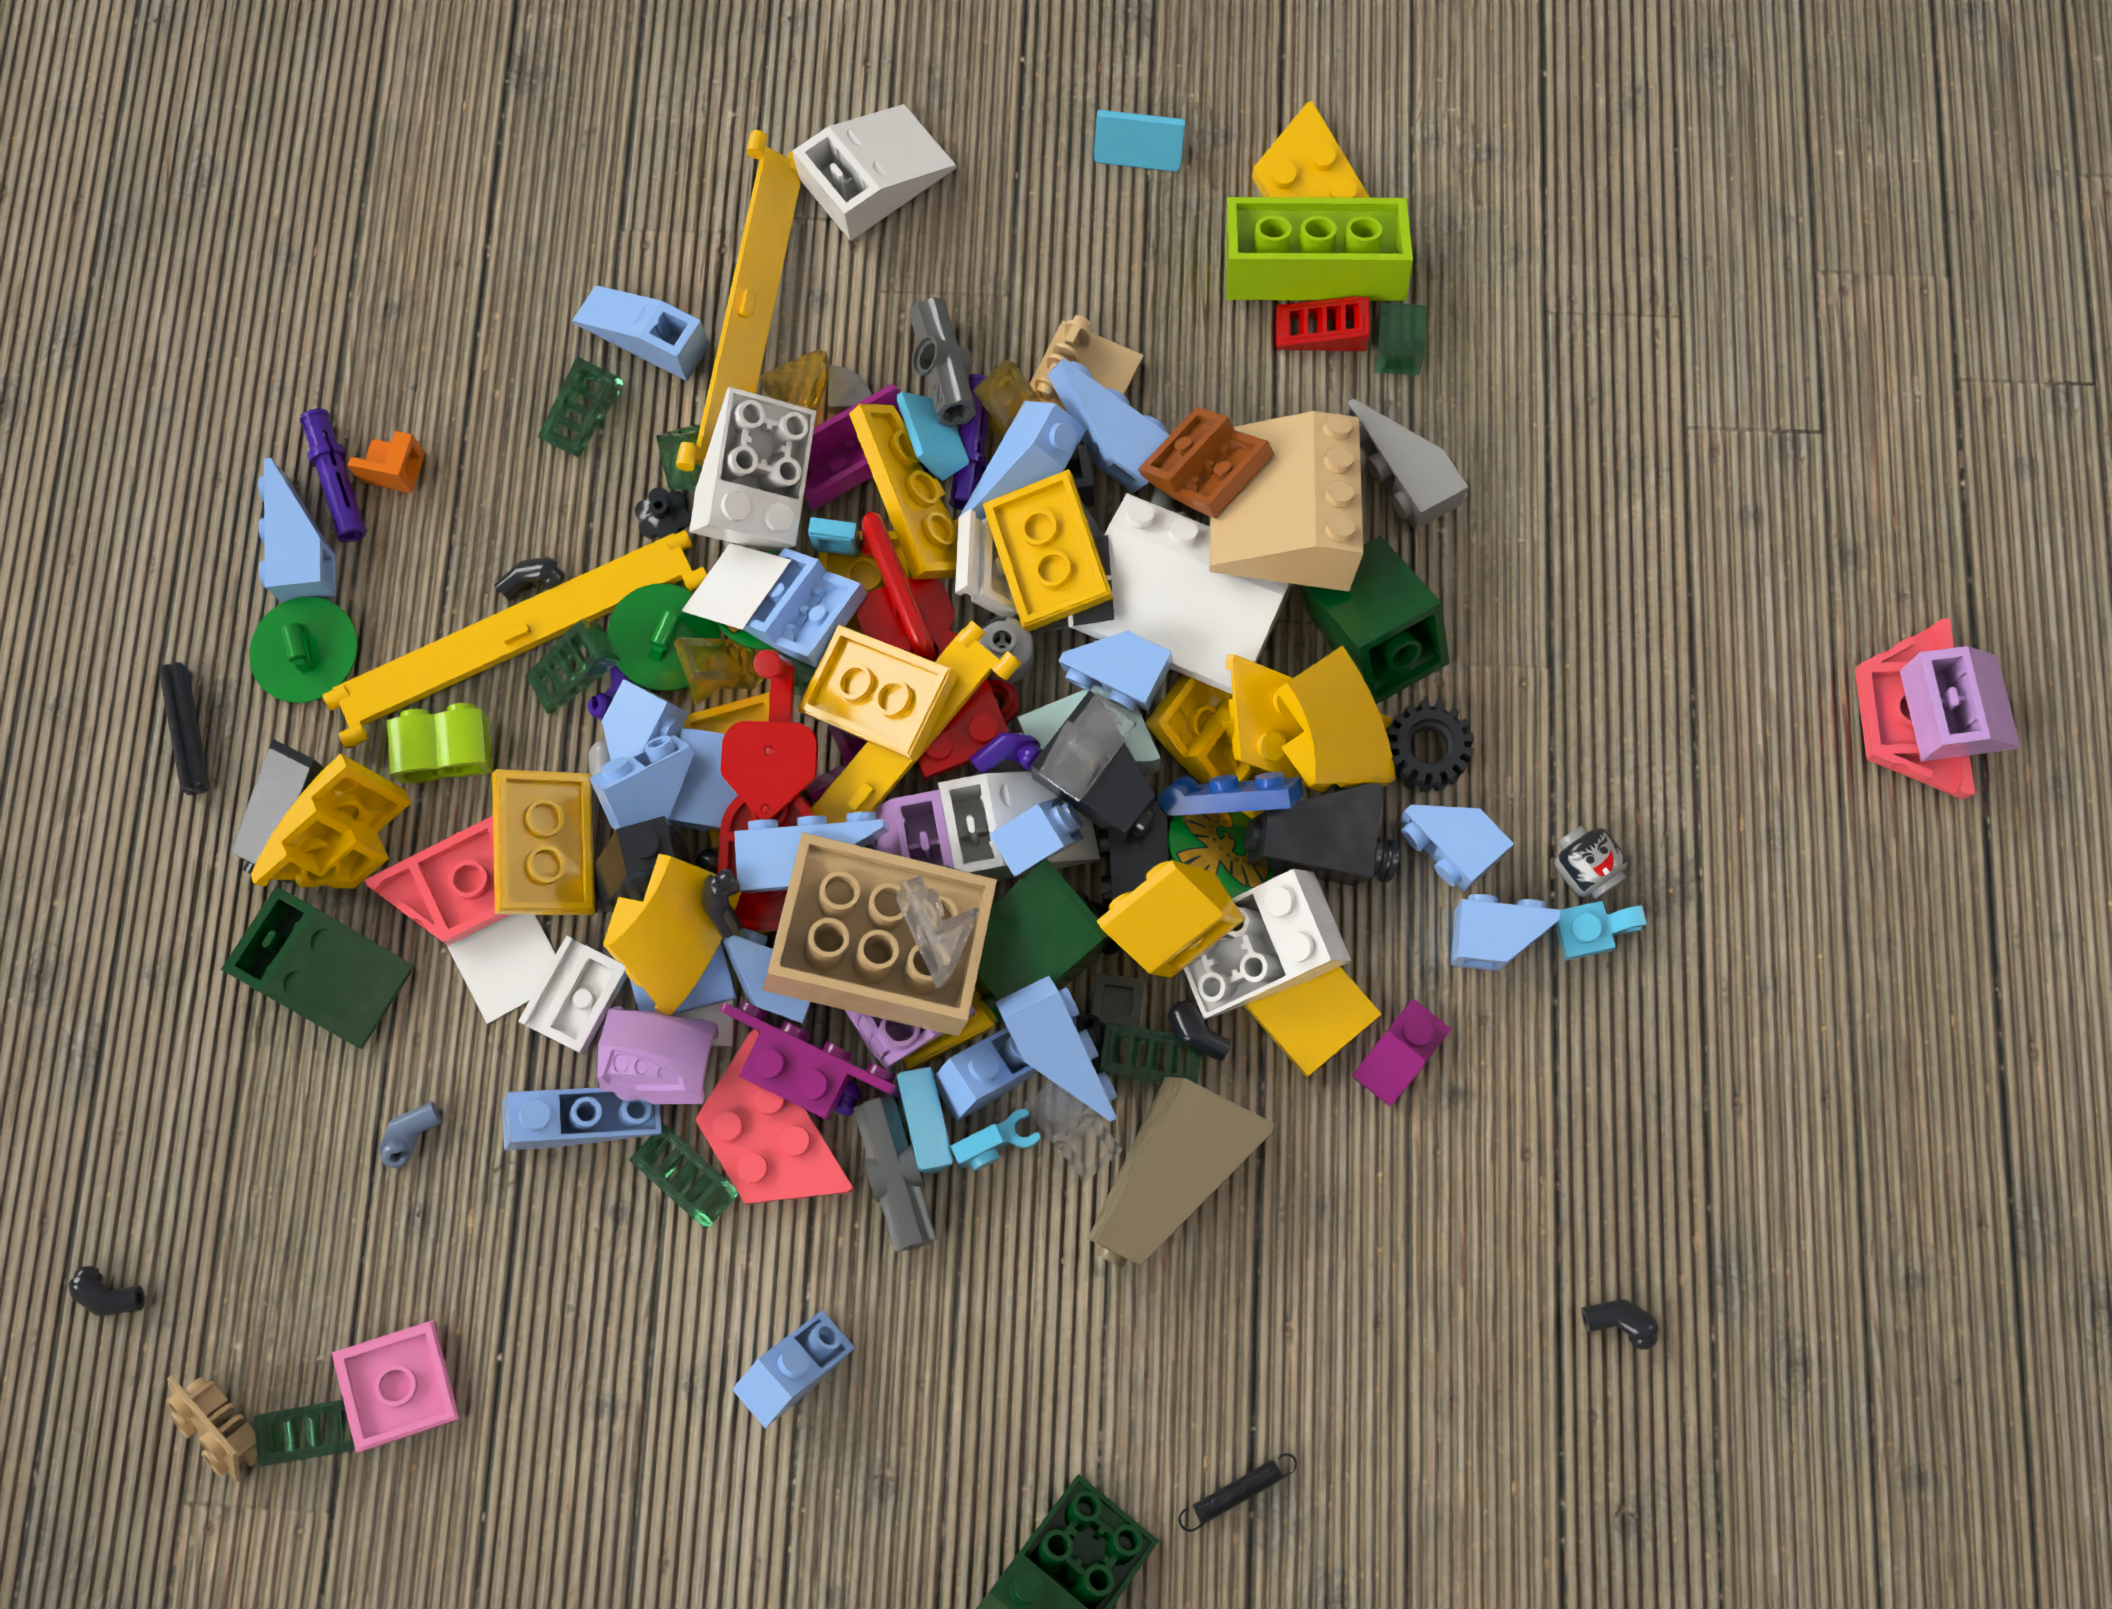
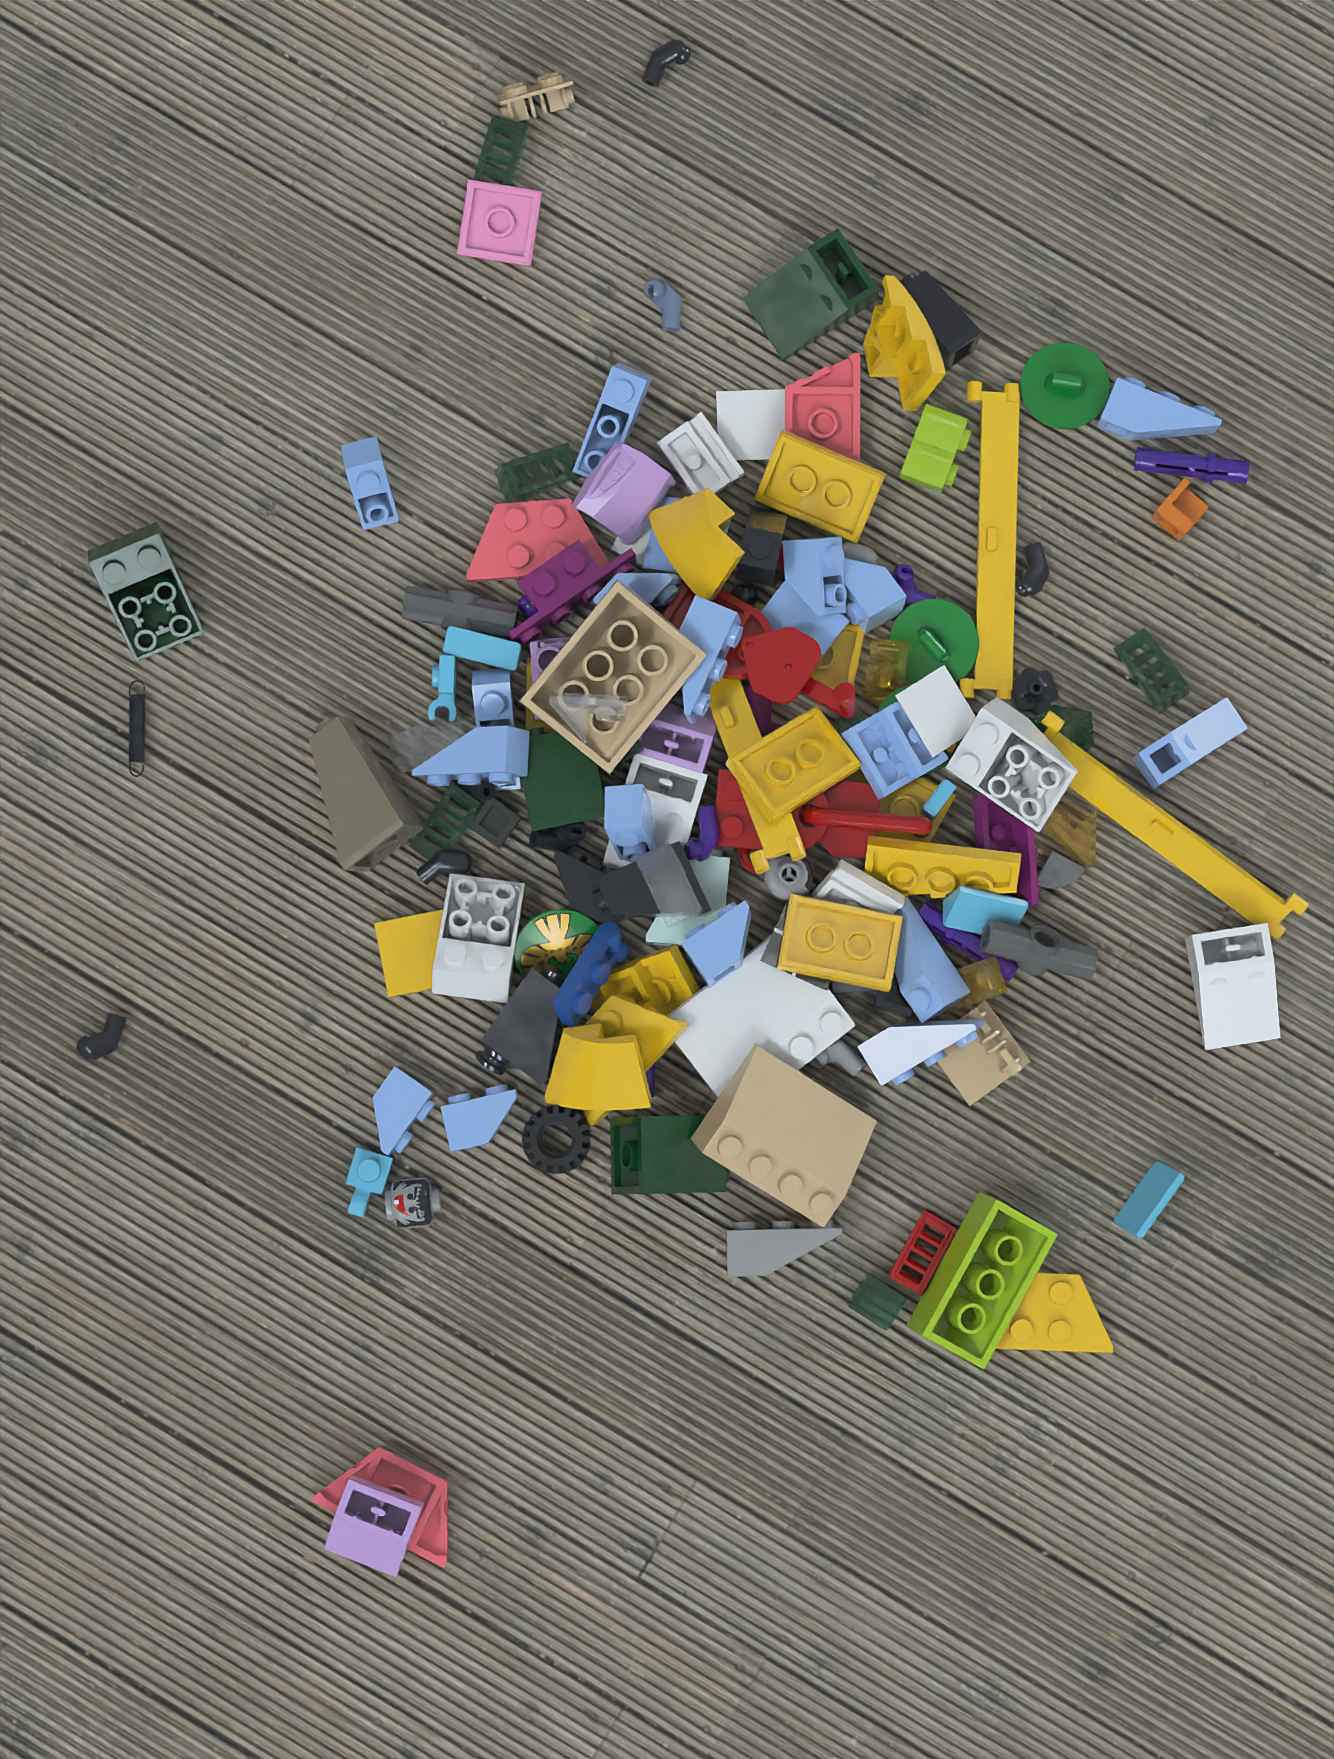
camera: 115 degrees right, 10 degrees up
black axle [159,662,210,795] -> none
clear green slope [525,619,621,714] -> none
black arm [701,869,744,939] -> none
yellow slope [1097,860,1245,978] -> none
dark orange slope [1138,407,1274,518] -> none
magenta slope [1351,998,1452,1107] -> none

